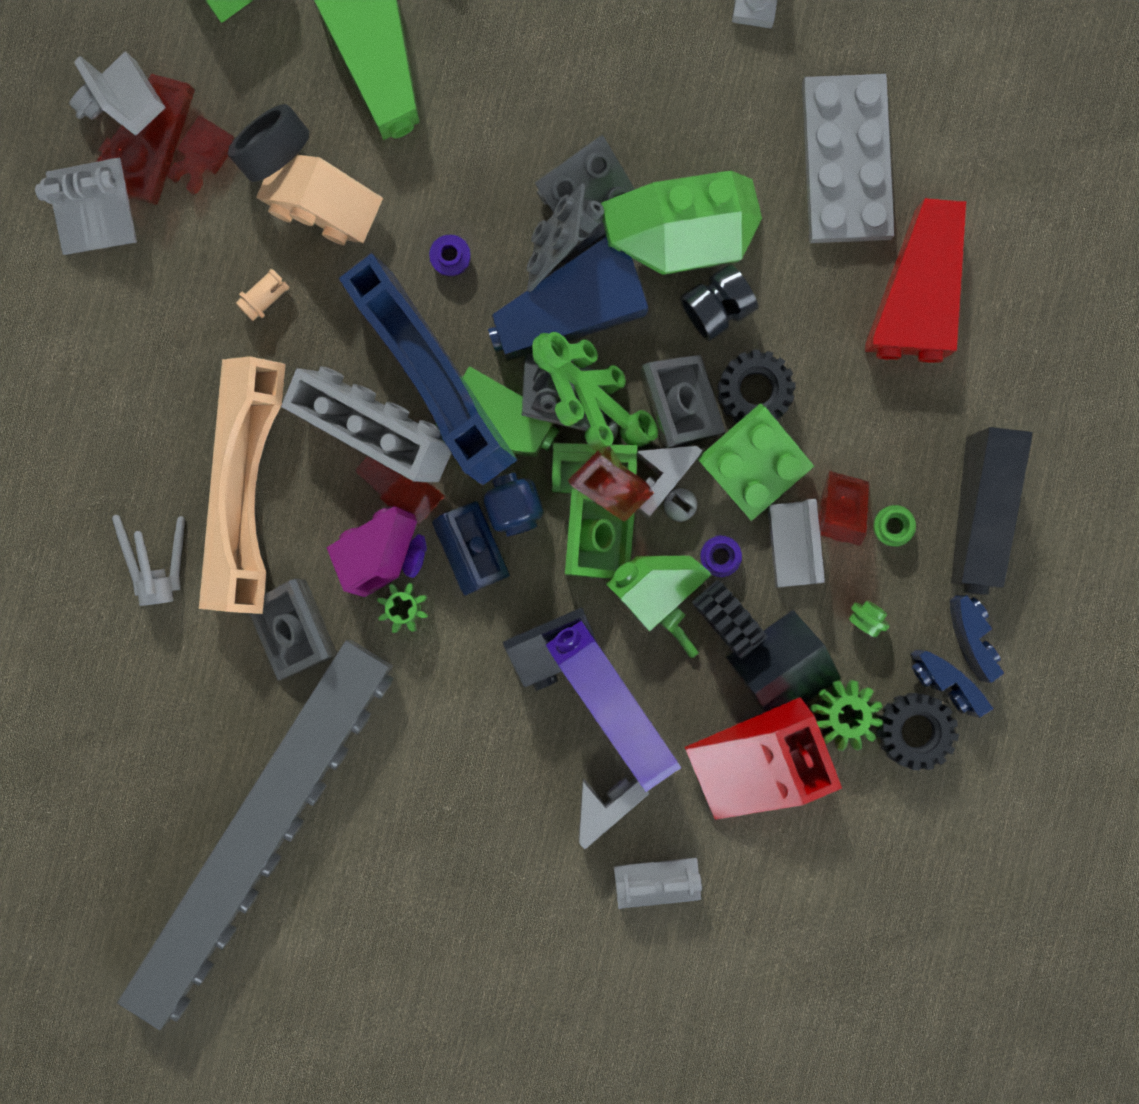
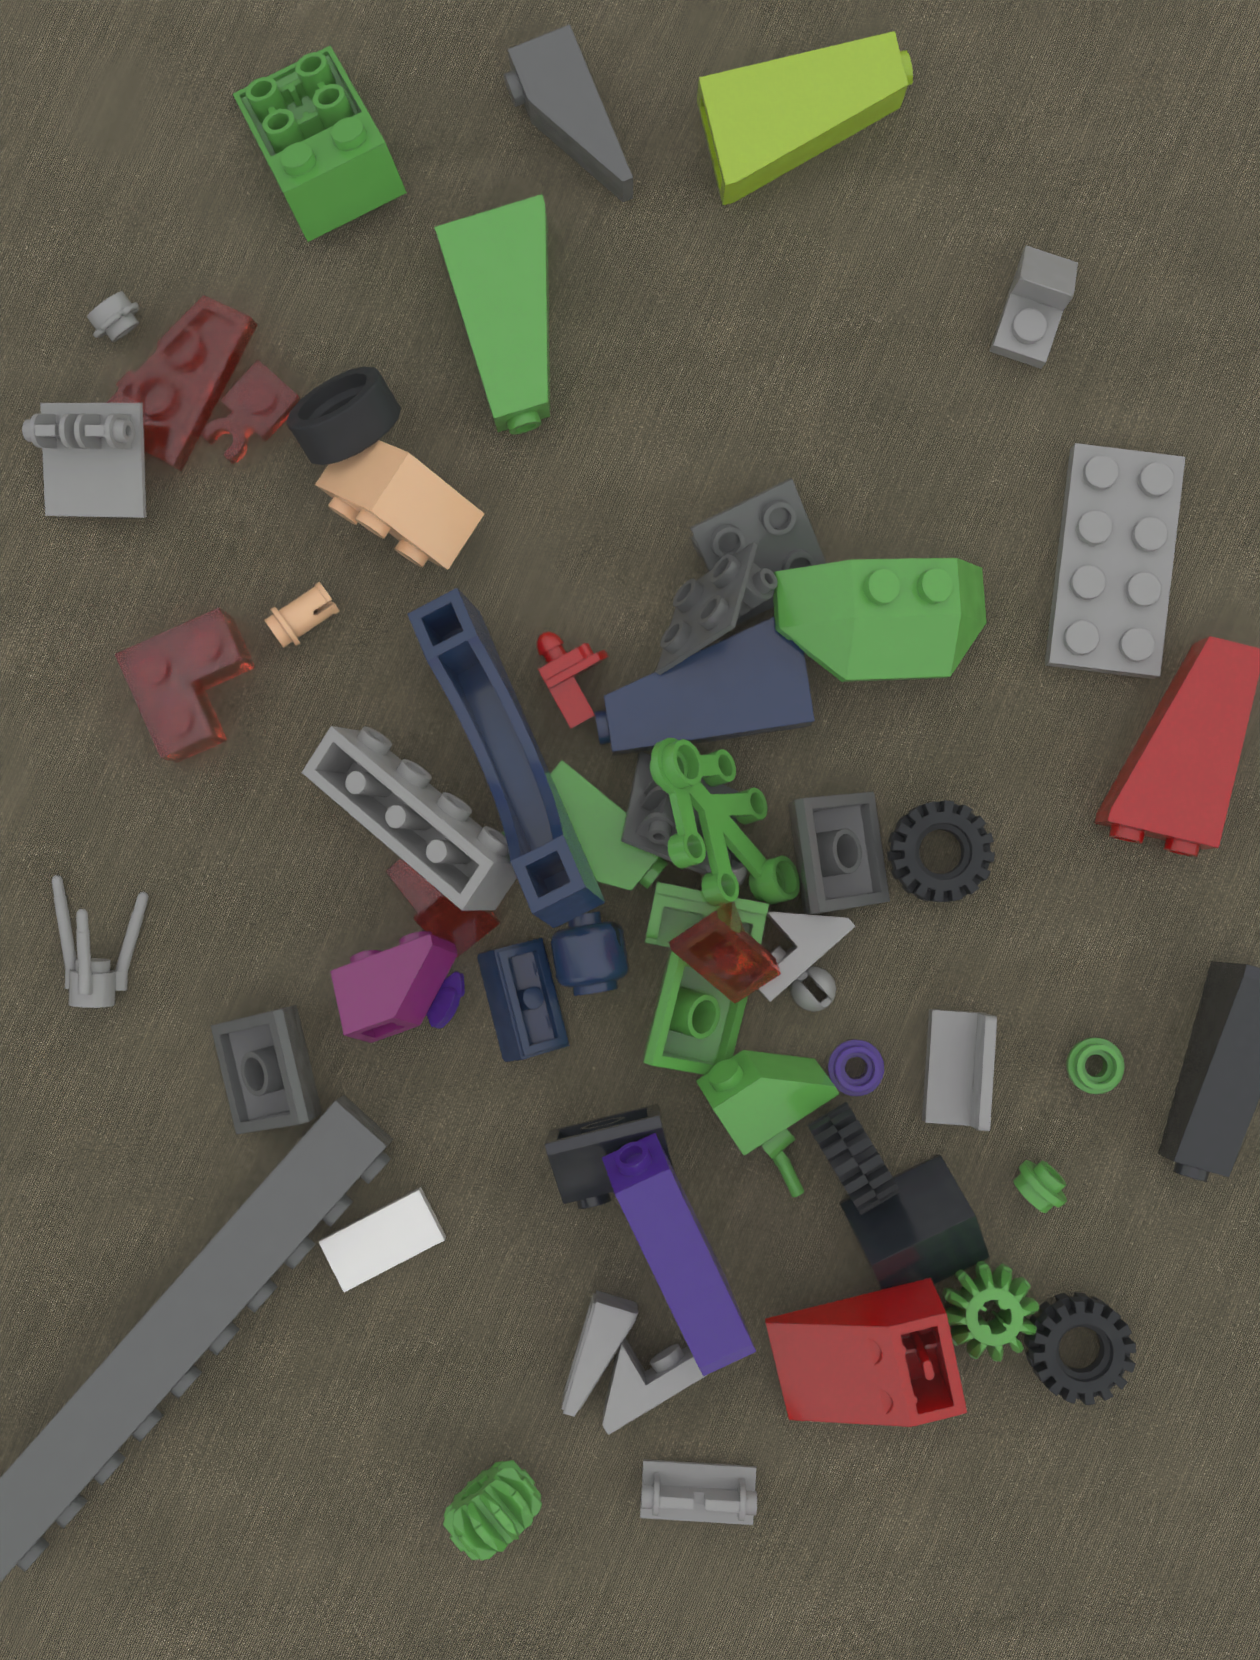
camera: 10 degrees right, 0 degrees up
light grey panel [74,52,165,136] -> none
light nougat arch [199,356,286,614] -> none
bright green gear [377,583,429,633] -> none
dark purple plate [429,235,471,277] -> none
black wheel [680,264,758,341] -> none
bright green plate [697,403,815,521] -> none
clear red slope [818,471,869,546] -> none
dark blue slope [910,650,993,718] -> none
dark blue slope [950,595,1004,683] -> none
none -> clear red brick [115,608,256,763]
none -> white tile [319,1187,446,1292]
none -> bright green gear [443,1460,542,1561]
none -> red piece [536,631,609,730]
none -> light grey slope [561,1290,638,1417]

